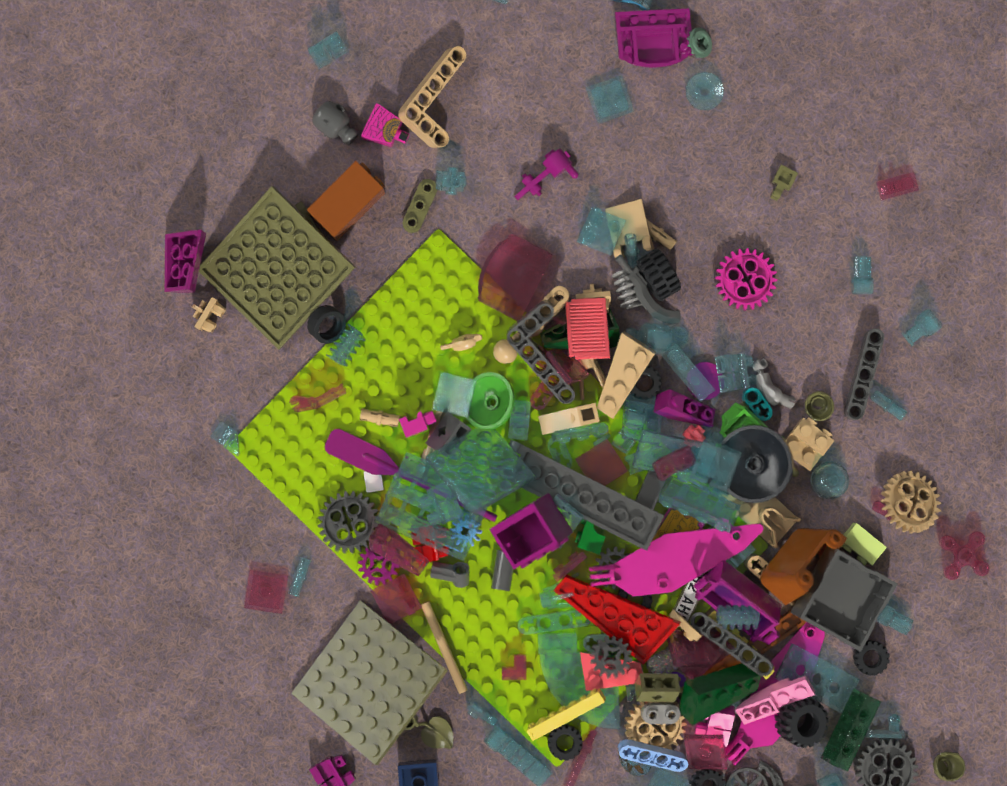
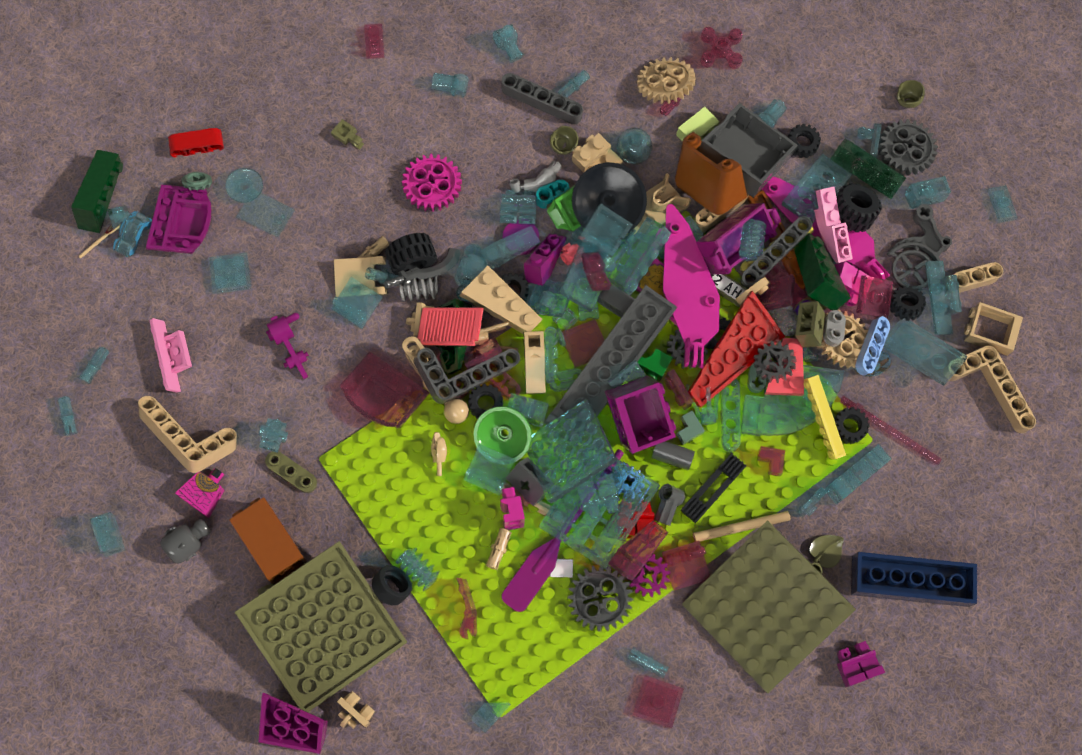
camera: 85 degrees left, 15 degrees down
none -> bright pink bracket [149,318,192,393]
none -> red beam [168,128,224,158]
none -> clear light blue container [236,189,295,237]
none -> black tyre [468,384,503,419]
none -> sand green piece [677,411,705,445]
none -> black container [680,453,747,524]

